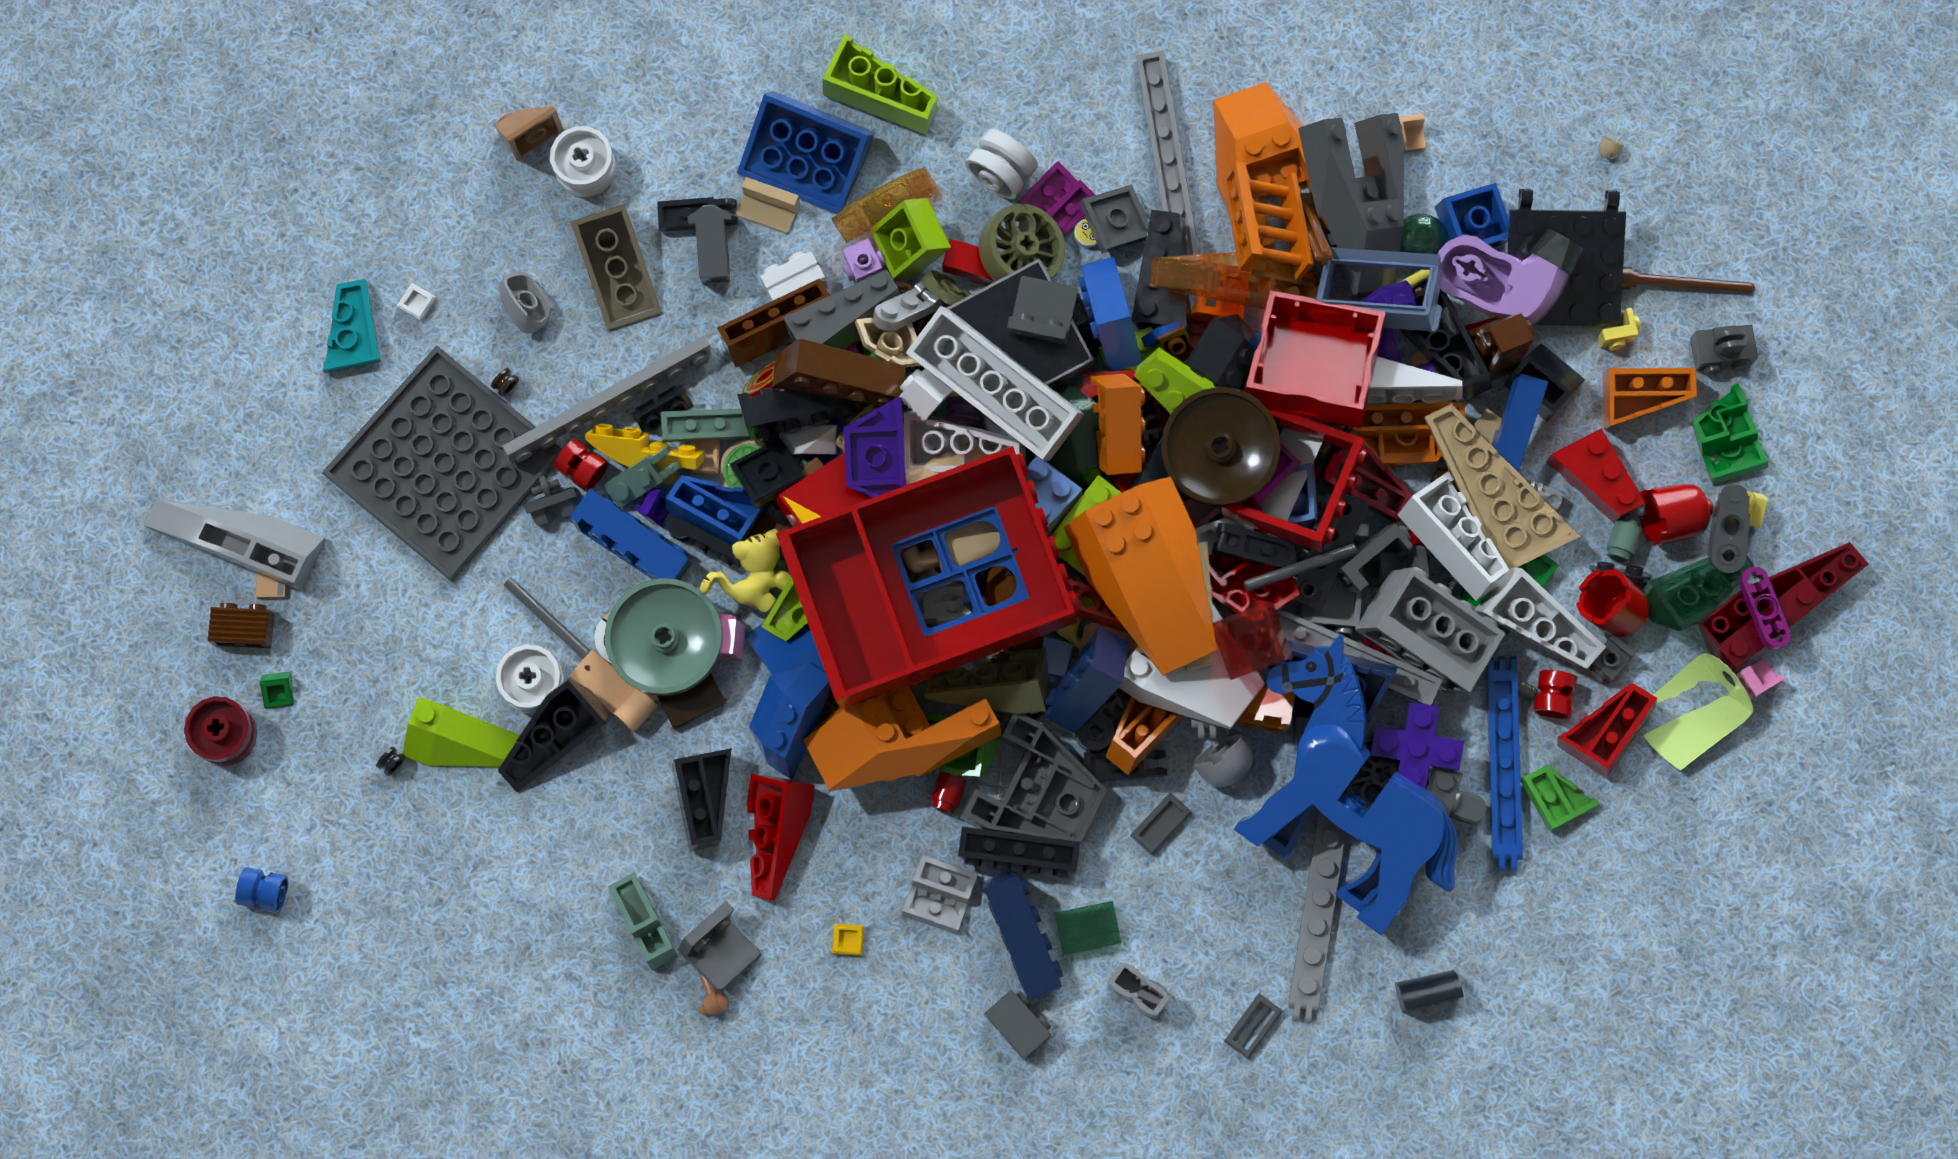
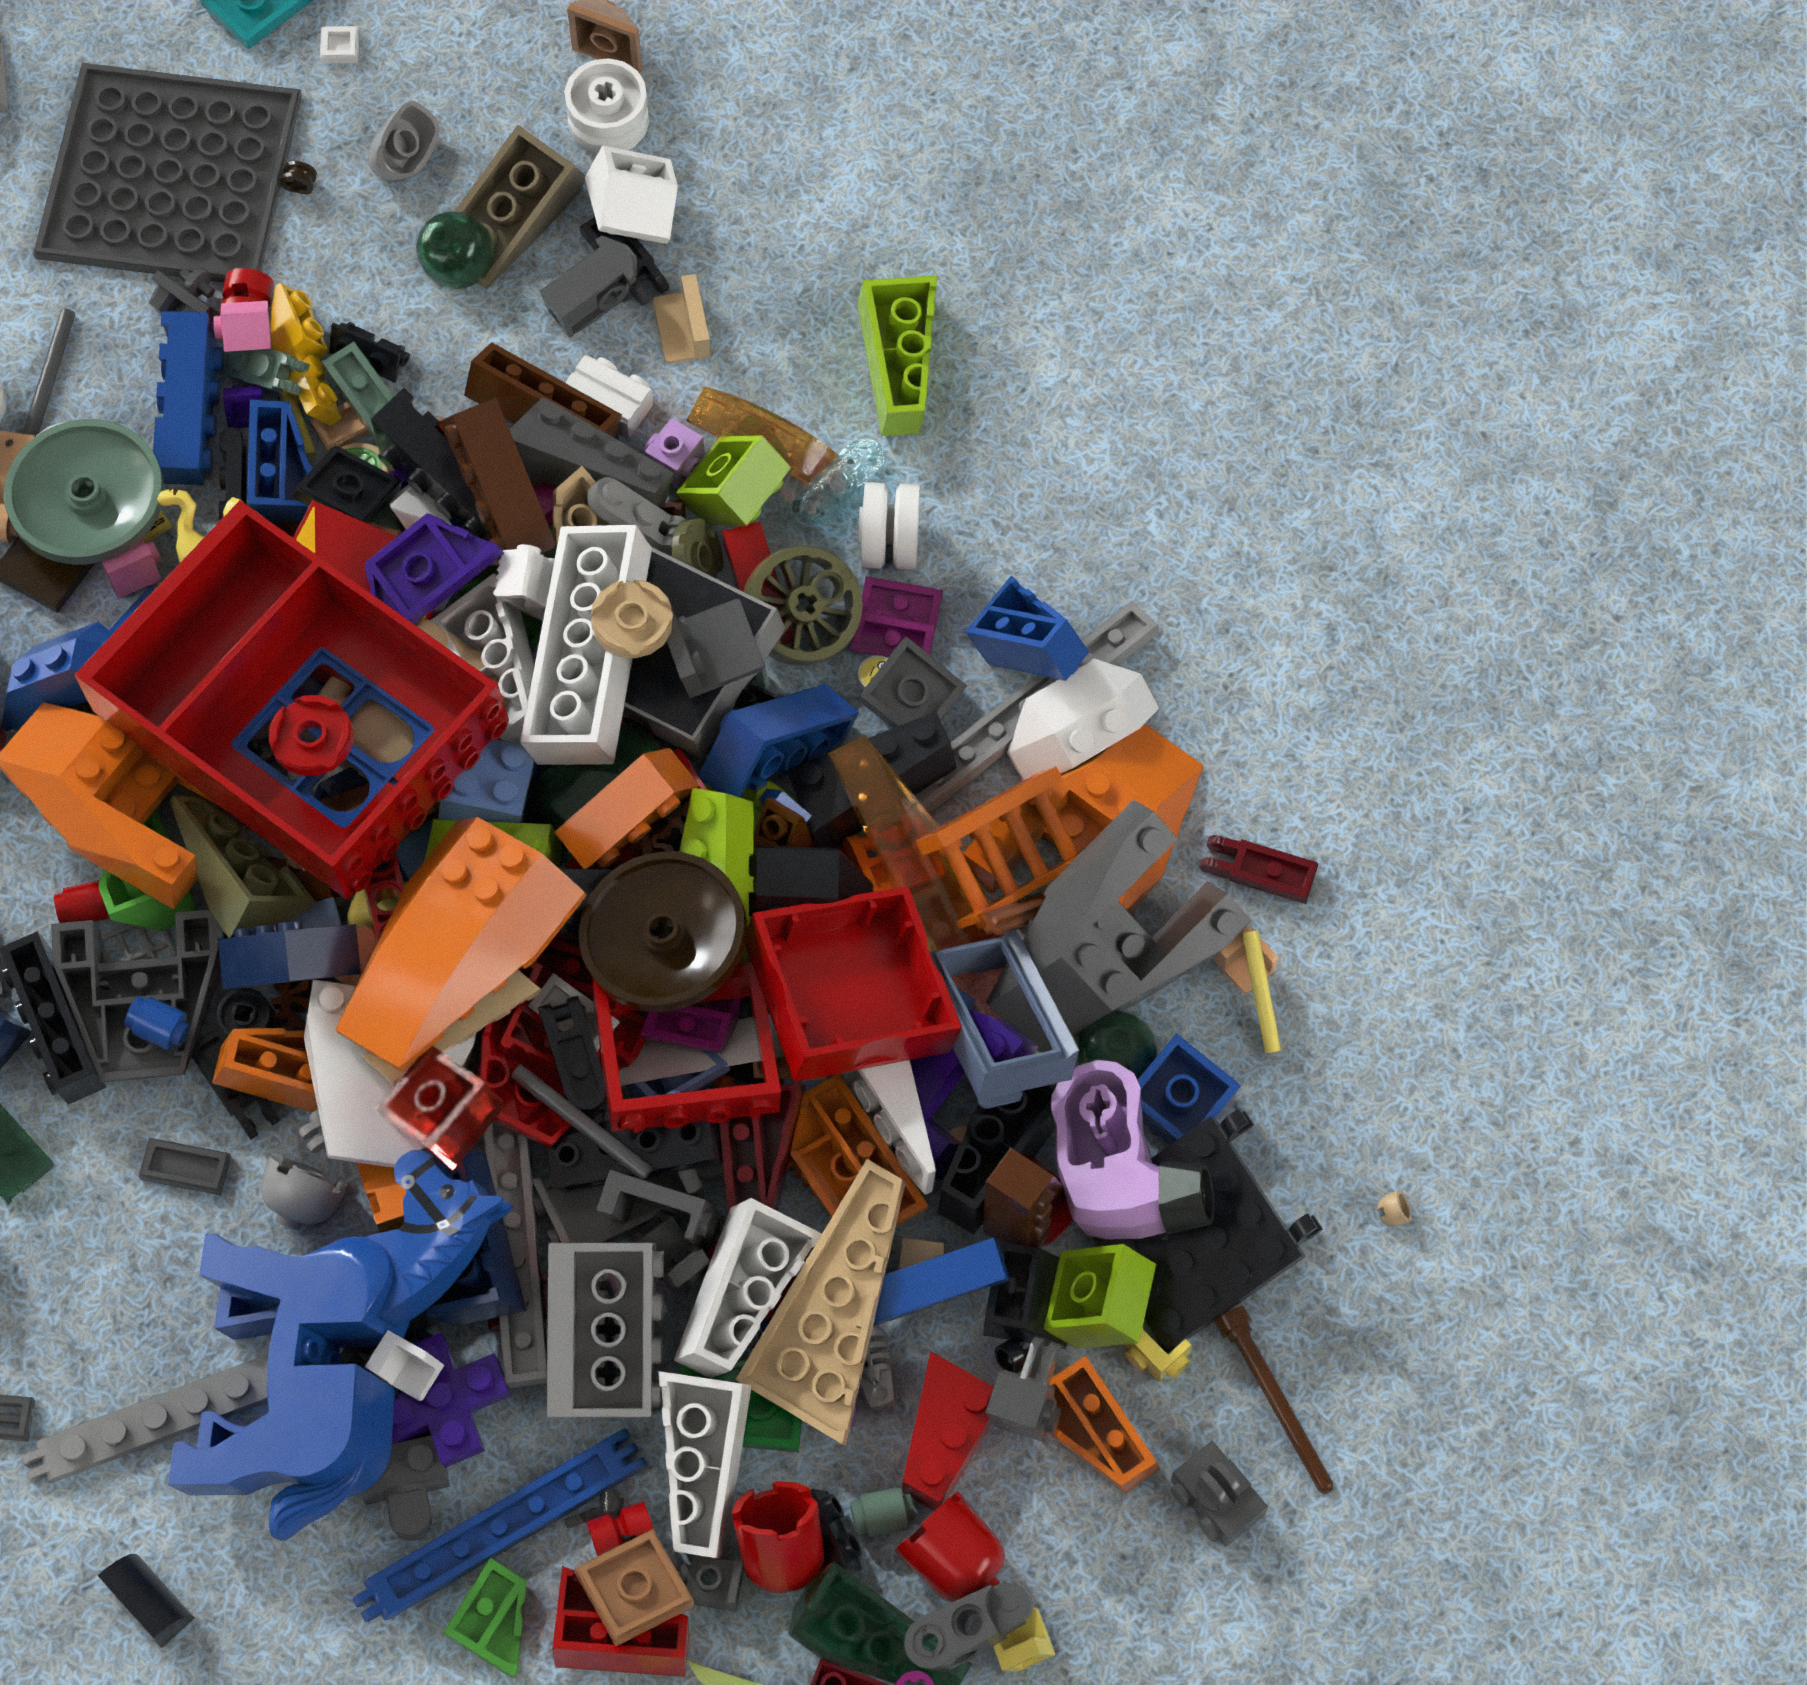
camera: 55 degrees right, 10 degrees down
light grey plate [502,336,711,464] -> none
blue slope [737,91,876,215] -> none
green slope [1692,384,1768,485] -> none
none -> blue brick [124,996,191,1051]
none -> bright pink brick [214,301,271,352]
none -> red tile [269,695,354,776]
none -> white panel [365,1330,444,1401]
none -> clear green cylinder [415,210,495,289]
none -> medium nougat plate [575,1529,694,1646]
none -> white slope [585,145,678,244]
none -> tan tile [591,580,673,658]
none -> clear light blue beam [792,439,885,525]
none -> blue wedge [965,576,1089,681]
none -> dark grey brick [986,1337,1061,1442]
none -> black hinge [994,1338,1029,1374]
none -> white wedge [1007,659,1159,781]
none -> lime brick [1043,1244,1156,1349]
none -> dark red hinge [1199,835,1319,904]
none -> light yellow bar [1242,929,1281,1053]

